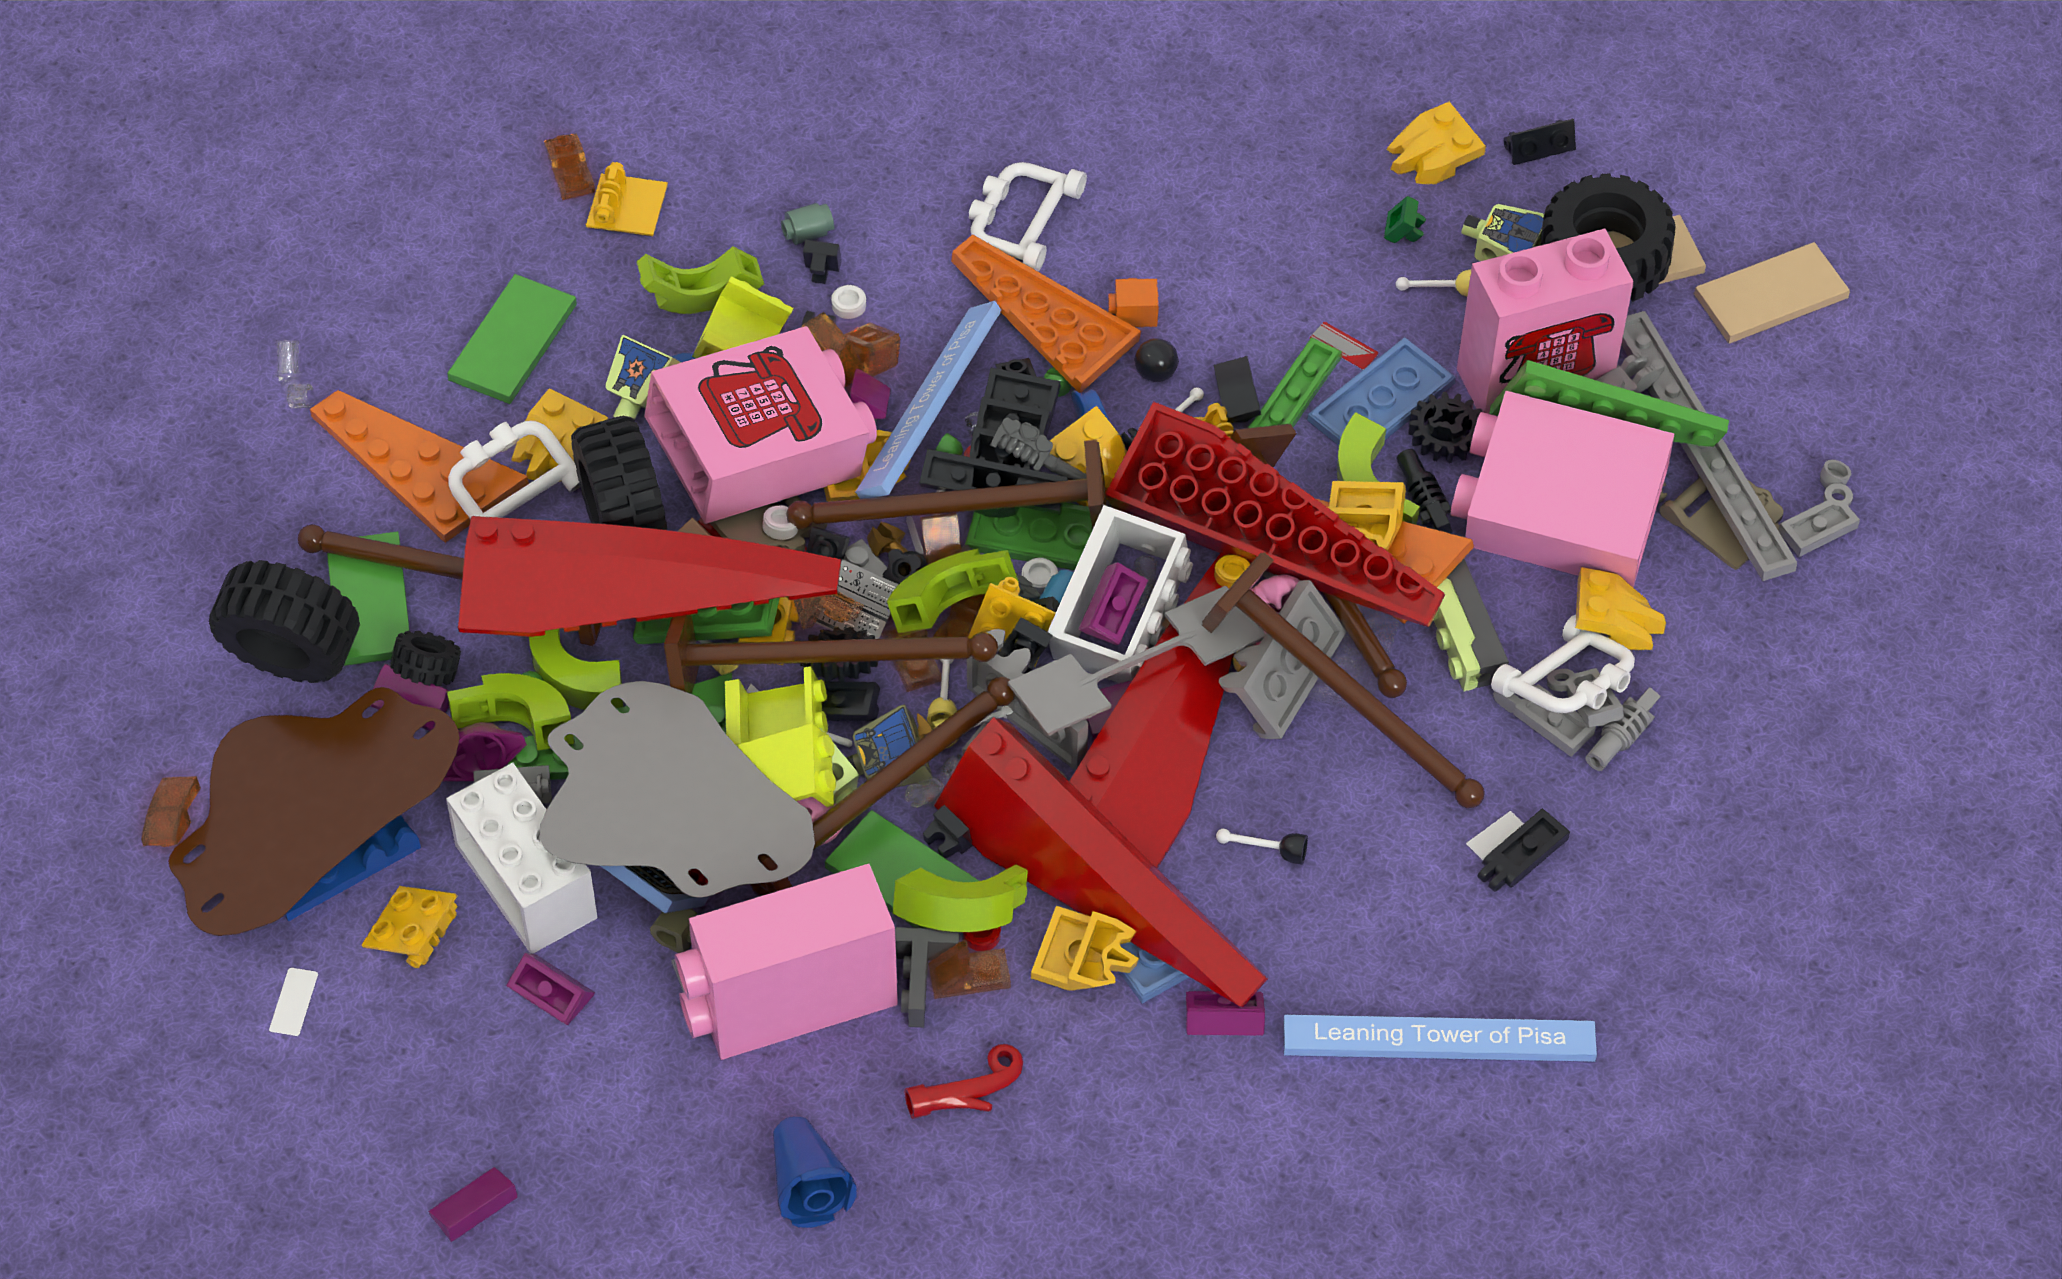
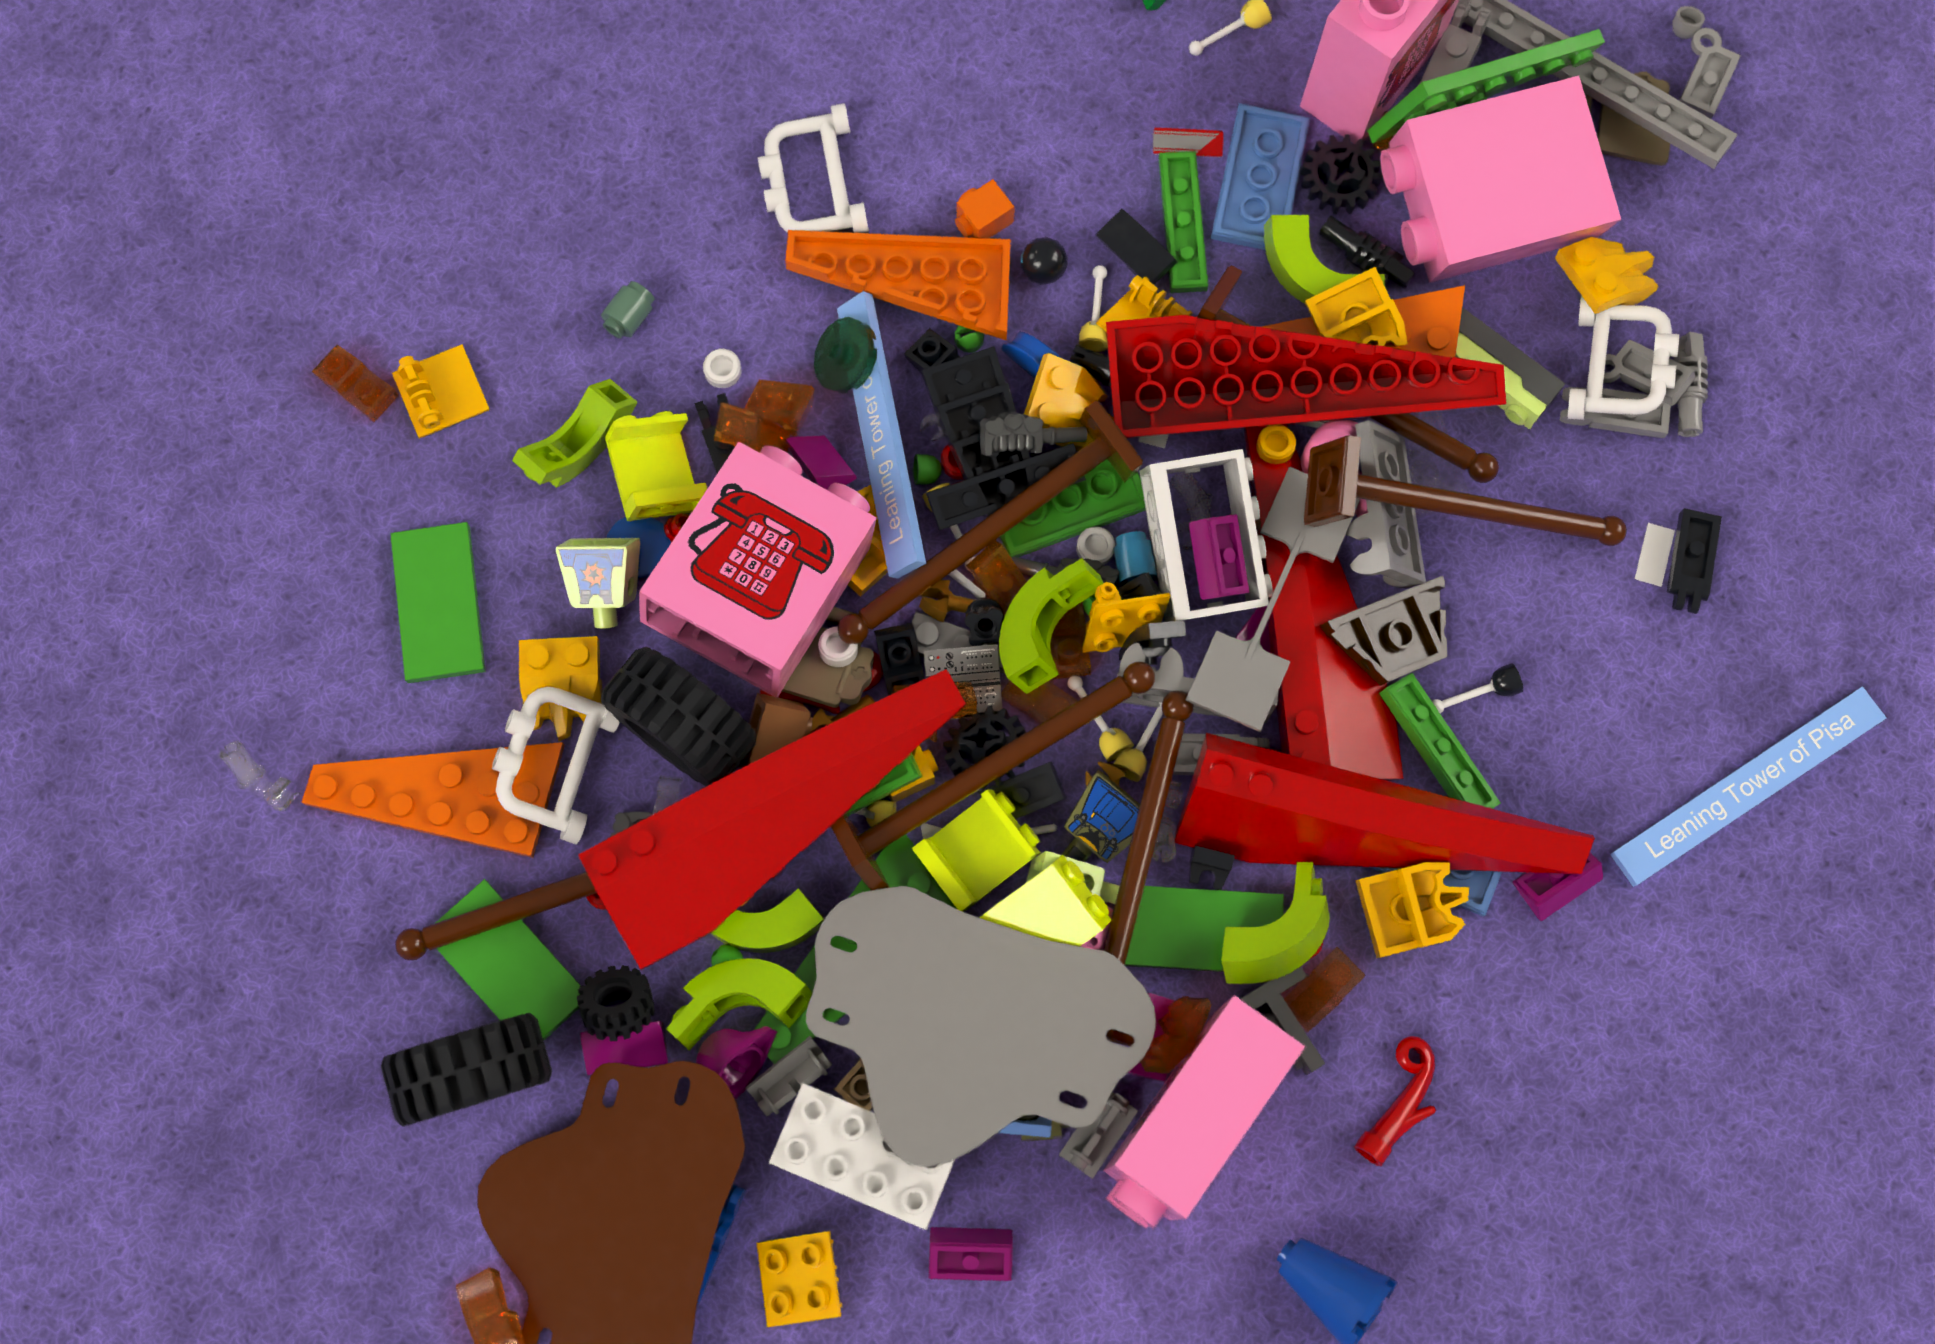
camera: 35 degrees left, 20 degrees up
black tile [803,240,842,284] -> none
none -> clear green plate [814,317,877,394]
none -> wing [1320,575,1447,685]
none -> bright green tile [1379,673,1501,809]

